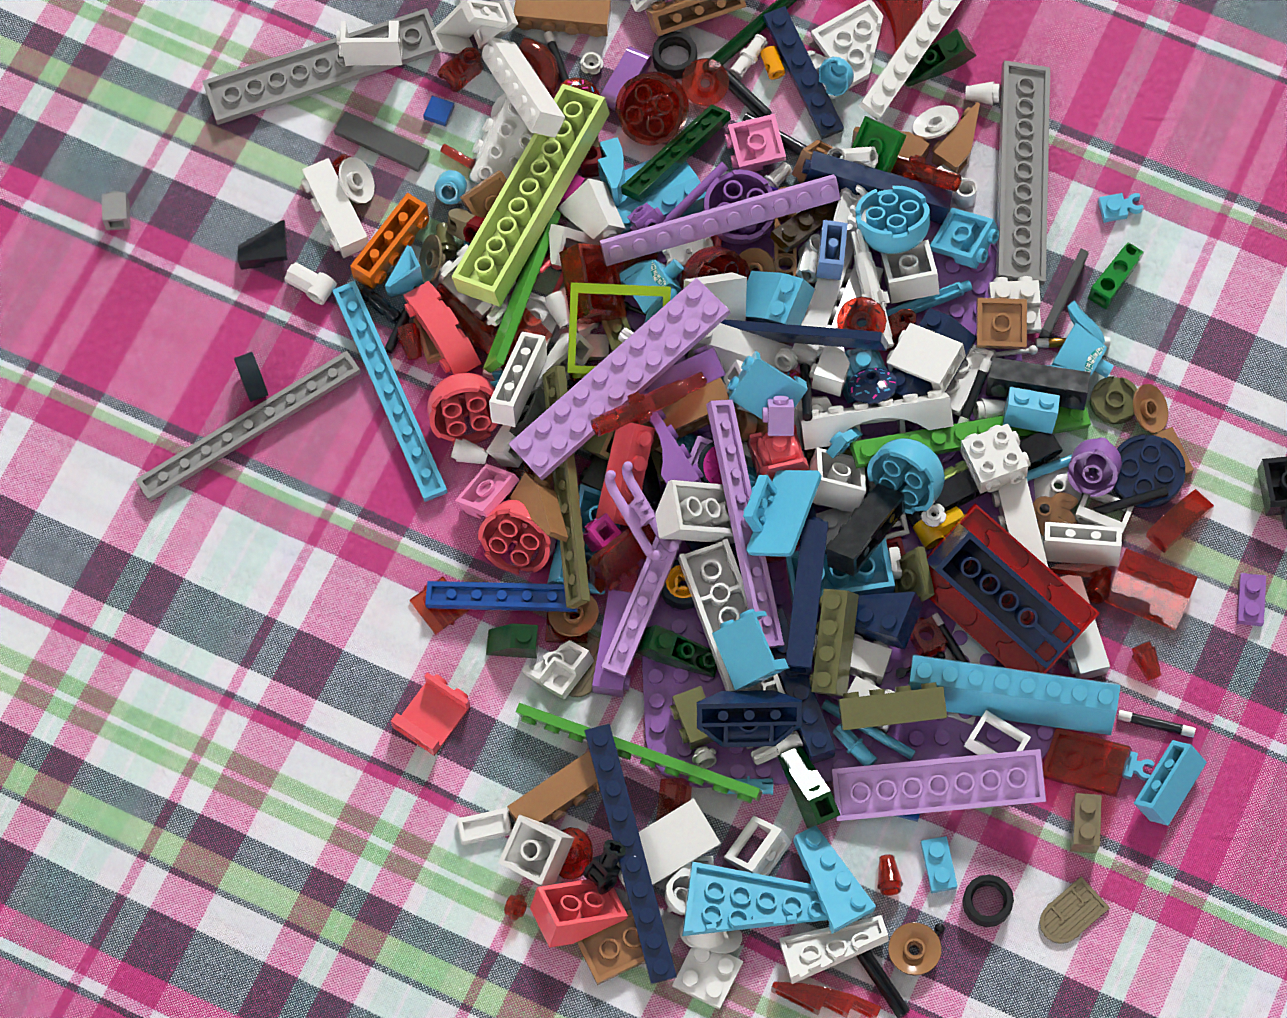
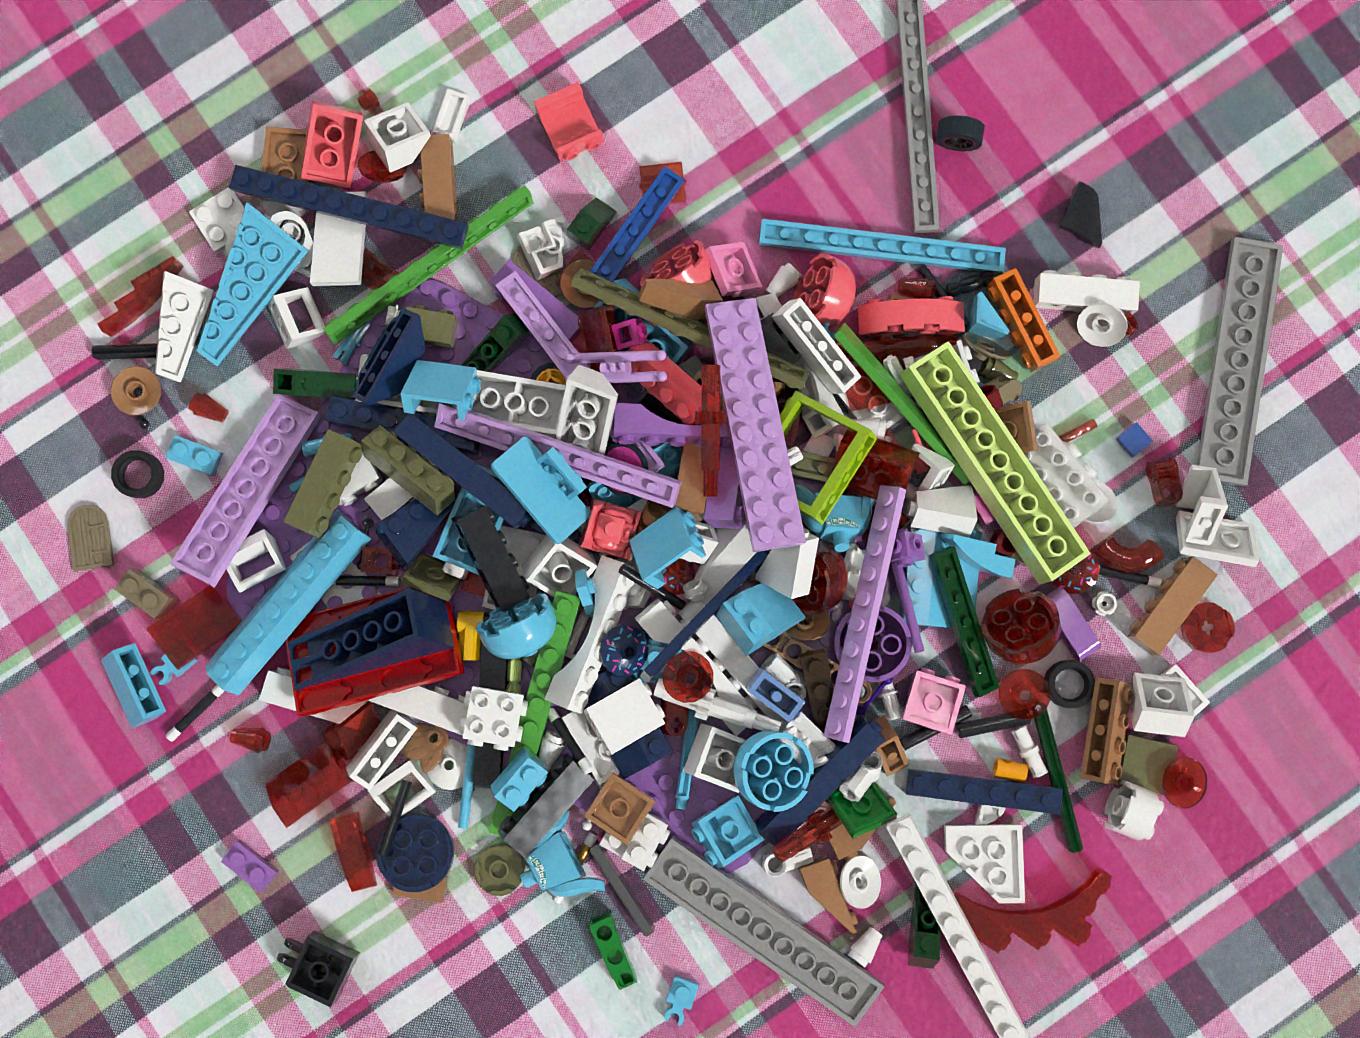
camera: 120 degrees right, 15 degrees up
light grey brick [102,191,131,231] -> none
white piece [284,262,337,305] -> none
dark grey tile [334,111,430,172] -> none
white panel [336,21,403,66] -> none
medium azure head [434,170,467,205] -> none
white brick [481,37,565,138] -> none
black connector [583,840,626,894] -> none
lavender brick [762,396,794,436] -> none
medium azure wing [793,826,876,934] -> none
medium azure hair [819,56,854,96] -> none
white plate [921,503,946,527] -> none
medium lavender brick [1067,437,1122,497] -> none
medium nougat dish [1133,384,1168,433] -> none

